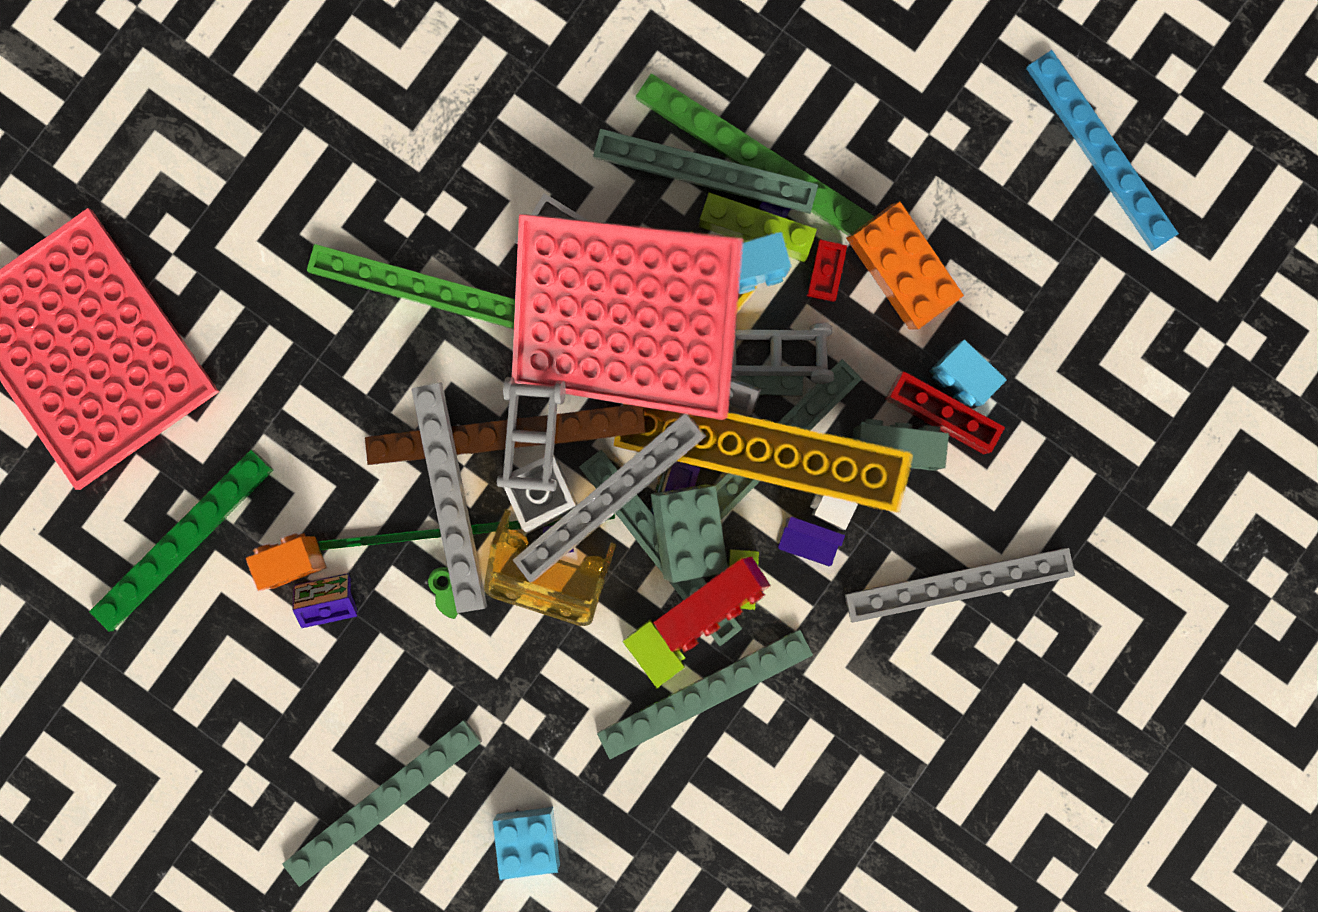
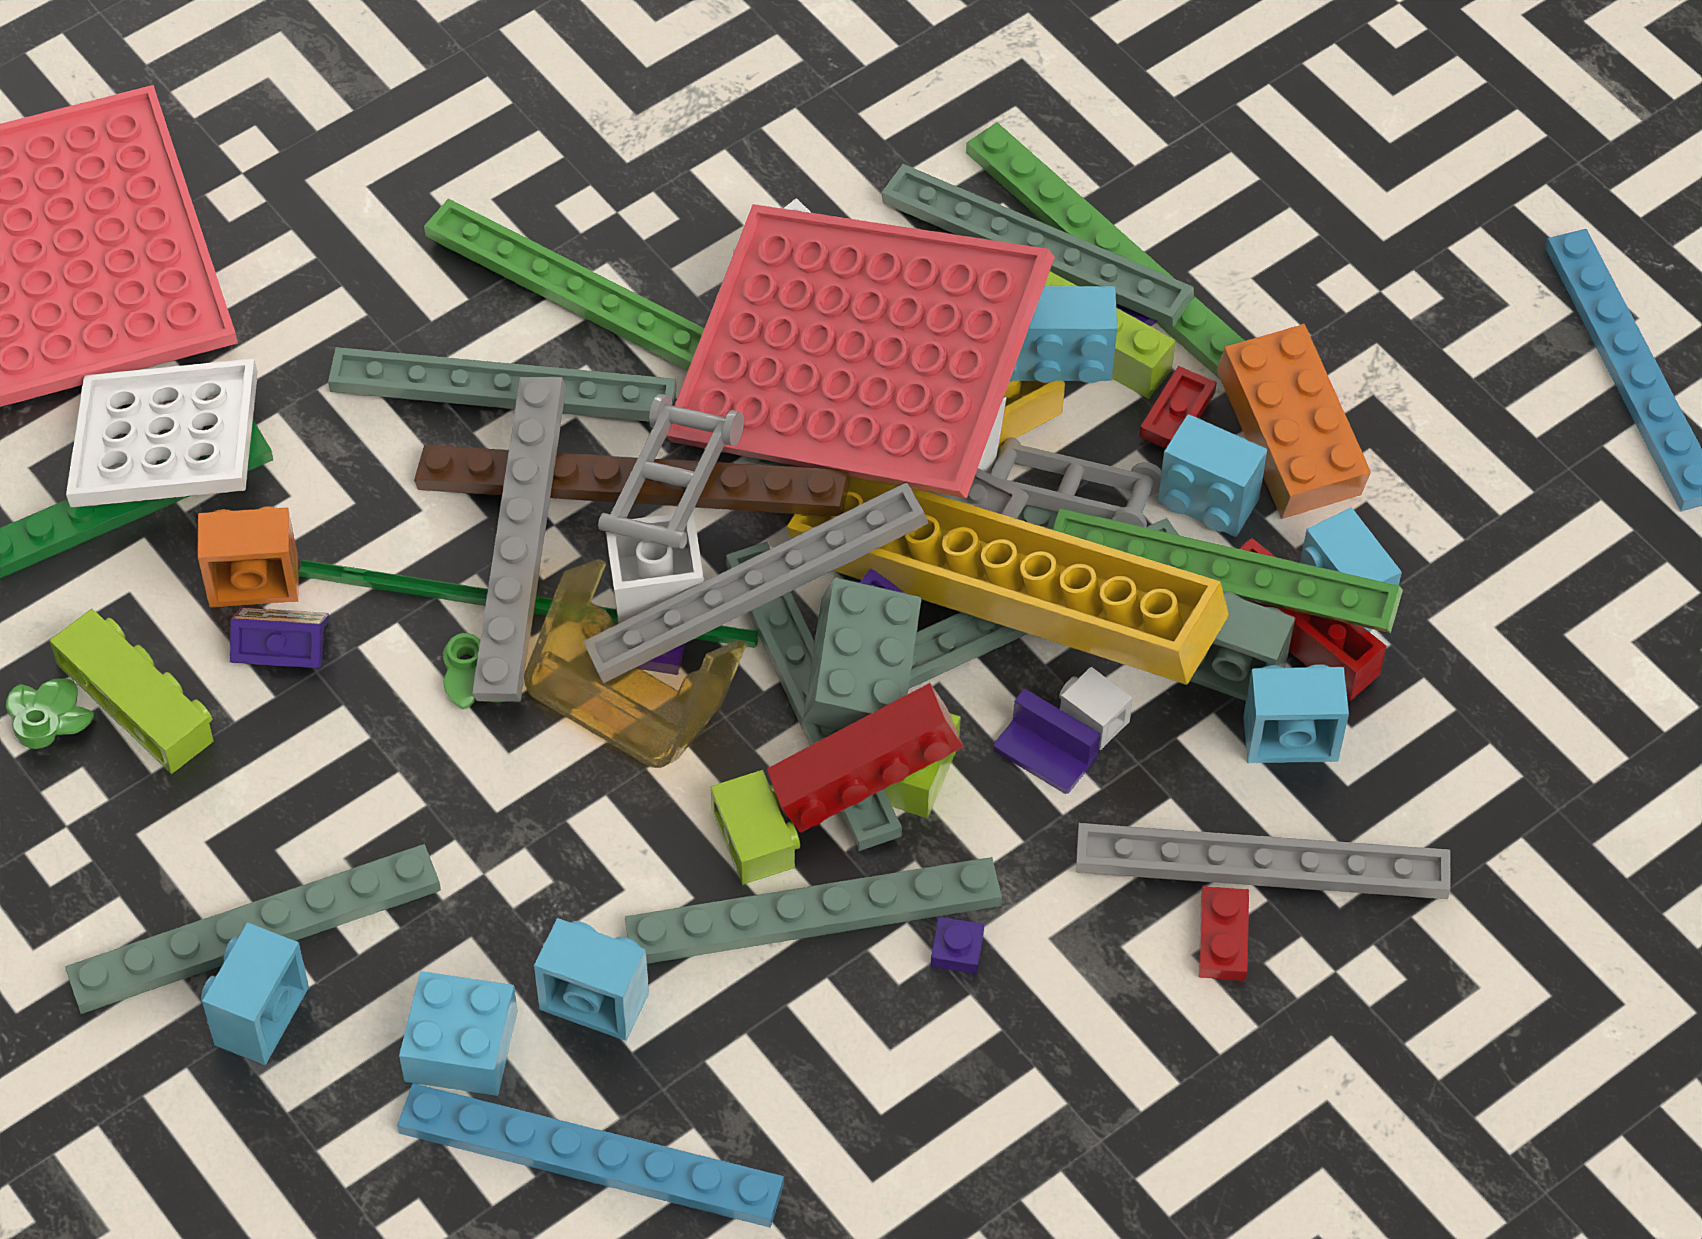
camera: 15 degrees right, 30 degrees down
none -> bright green plate [6,679,94,749]
none -> lime brick [49,608,214,774]
none -> white piece [66,359,258,507]
none -> medium azure brick [201,922,309,1065]
none -> sand green plate [328,347,677,422]
none -> dark azure plate [397,1083,784,1228]
none -> medium azure brick [534,918,649,1041]
none -> dark purple plate [930,917,985,974]
none -> bright green plate [1053,508,1403,633]
none -> medium azure brick [1158,414,1268,537]
none -> red plate [1198,886,1249,981]
none -> medium azure brick [1243,665,1349,763]

